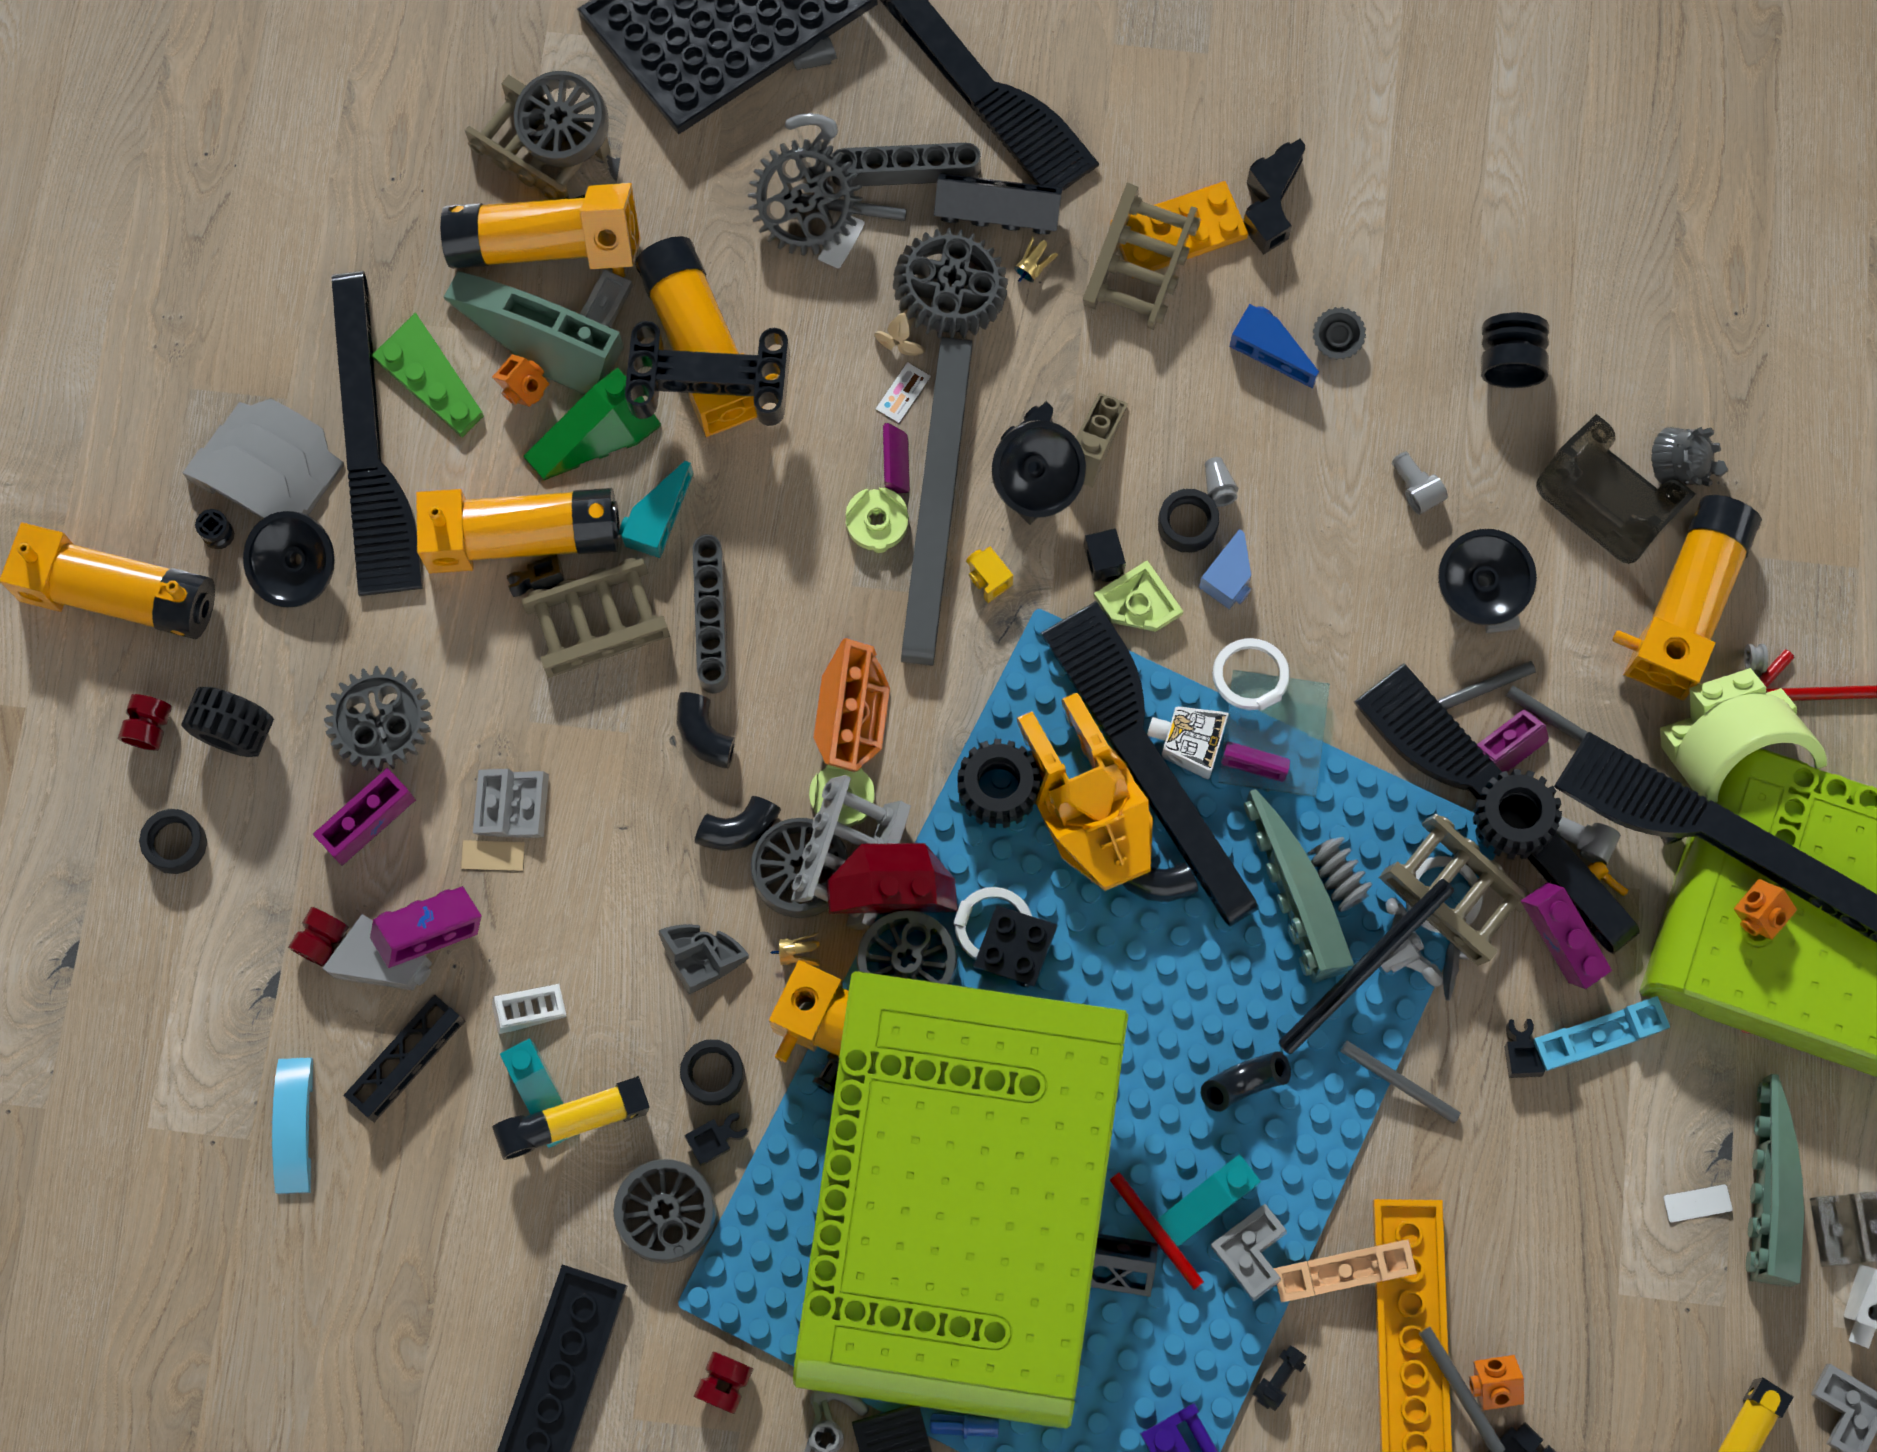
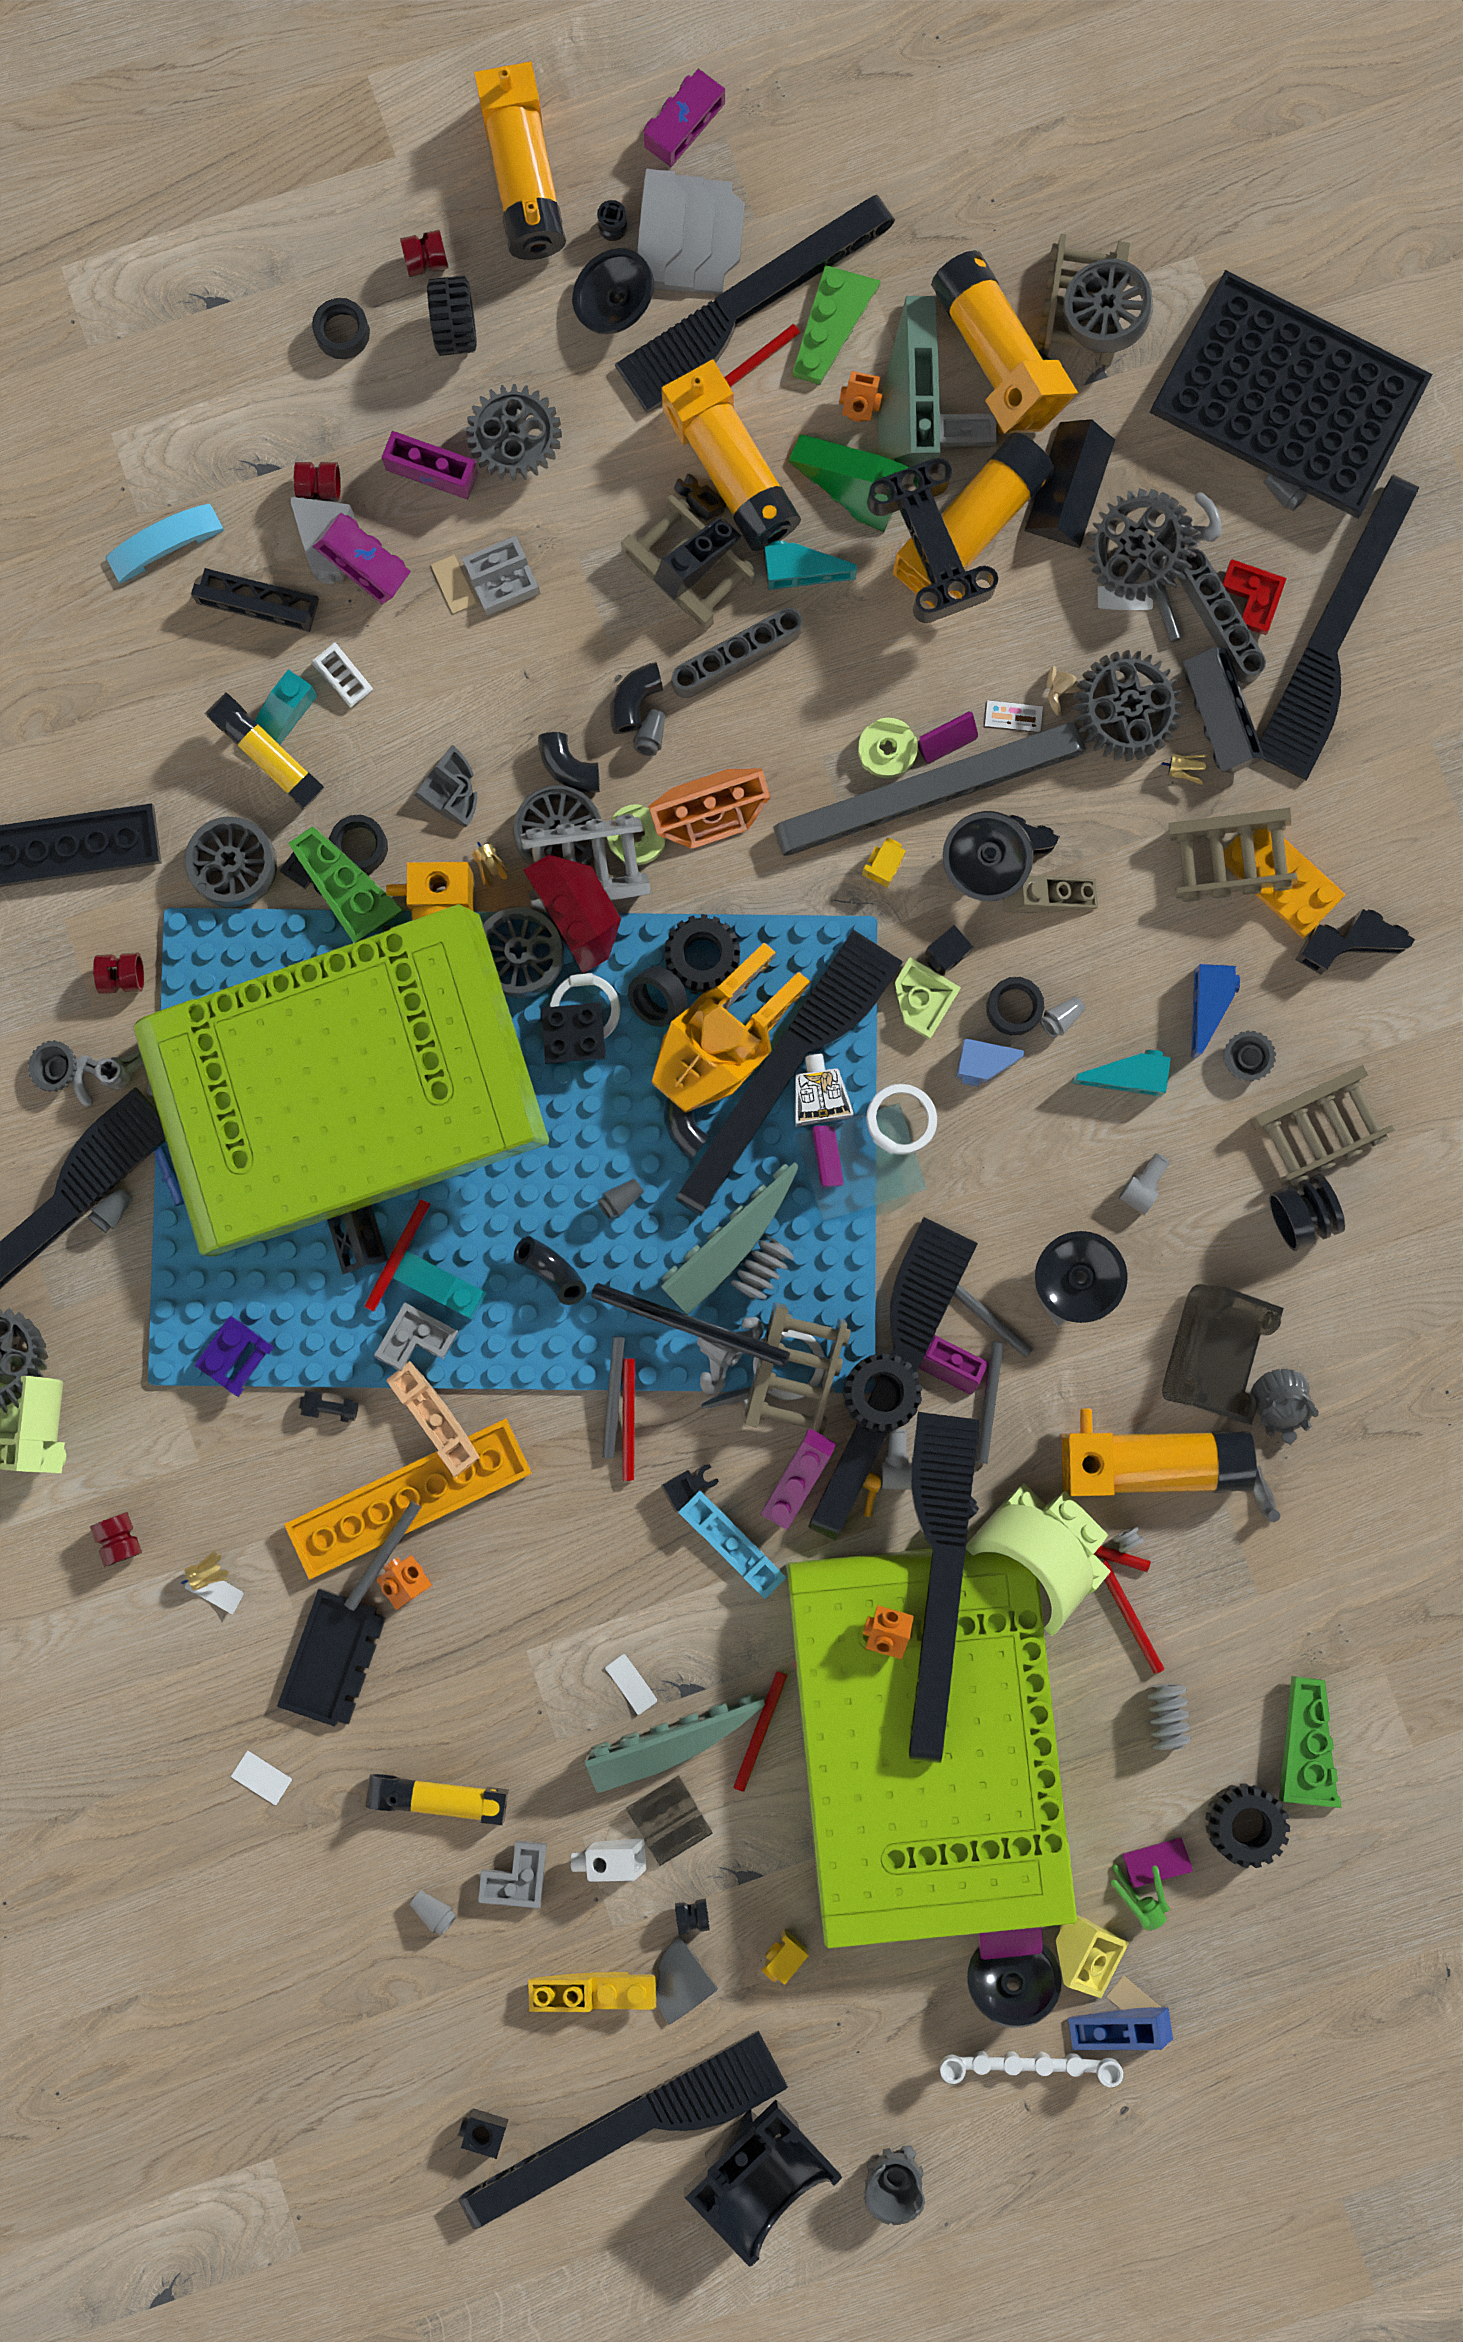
camera: 60 degrees right, 10 degrees up
none -> bright green wing [288,826,405,943]
none -> dark grey cone [597,1178,644,1220]
none -> red bar [622,1358,635,1481]
none -> black tyre [627,966,687,1027]
none -> dark grey cone [633,709,666,756]
none -> magenta brick [643,68,725,167]
none -> black slope [653,516,742,600]
none -> red bar [724,324,800,387]
none -> red bar [733,1670,788,1792]
none -> black slope [1024,419,1115,549]
none -> teal slope [1072,1050,1171,1097]
none -> red plate [1222,559,1287,636]
none -> dark tan fence [1249,1065,1395,1185]
none -> flat silver bar [1254,1466,1280,1523]

